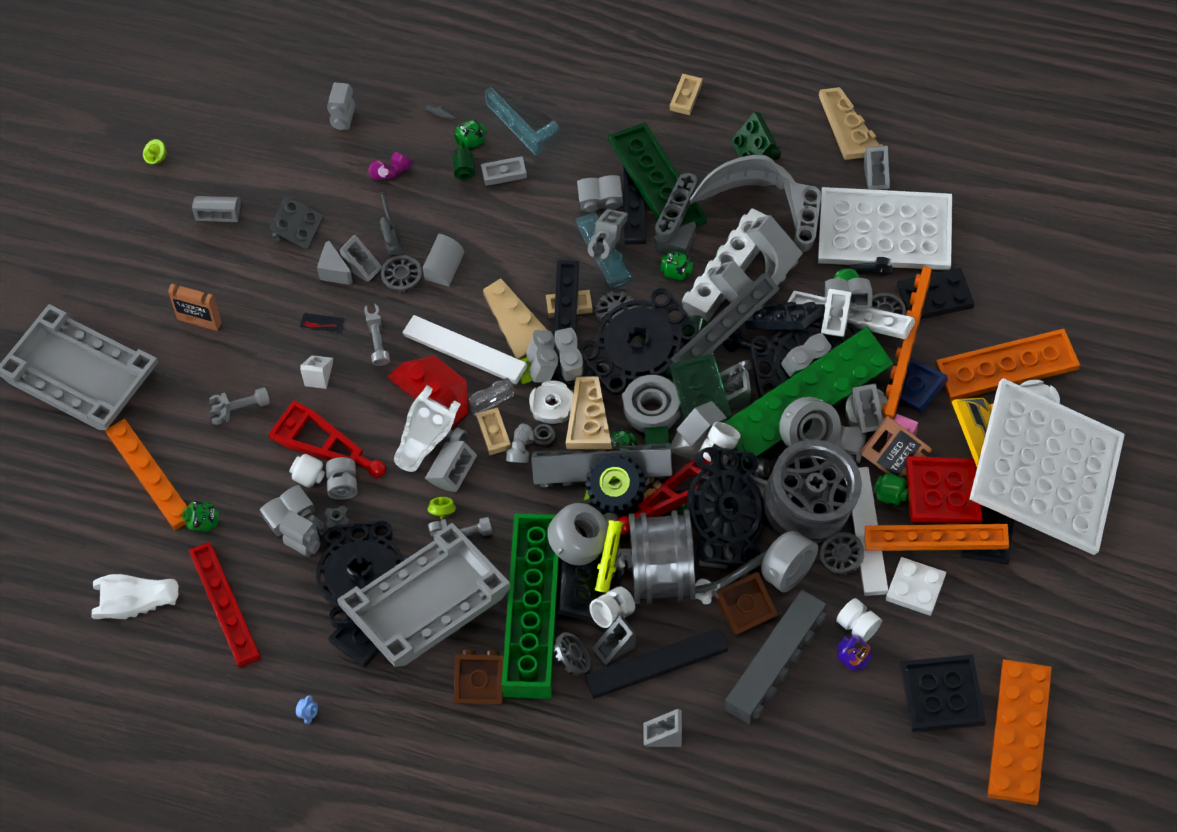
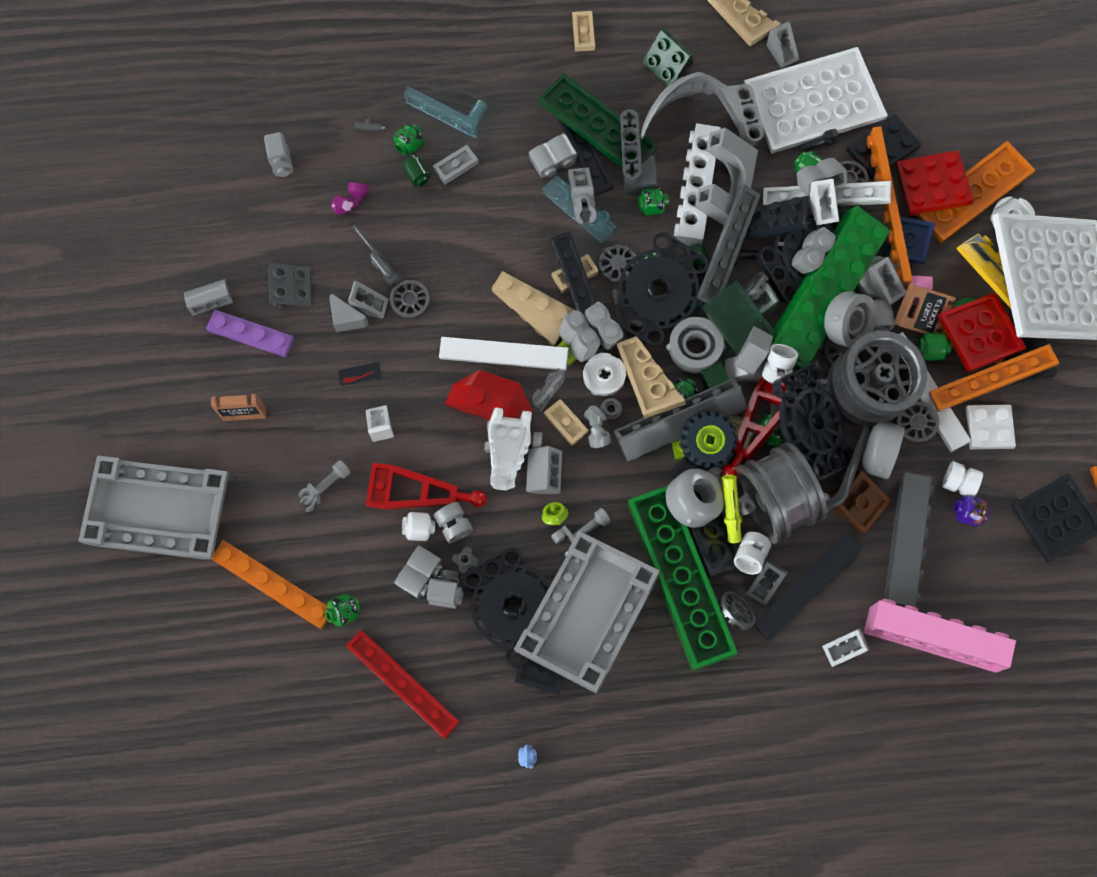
camera: 25 degrees left, 15 degrees up
white animal [92,574,179,619] -> none
lime hat [143,139,167,164] -> none
light grey bar [364,303,390,366] -> none
light grey brick [423,234,465,287] -> none
reddish brown plate [454,650,504,705] -> none
none -> medium lavender plate [206,310,294,357]
none -> bright pink brick [864,599,1016,673]
none -> red plate [896,150,974,216]

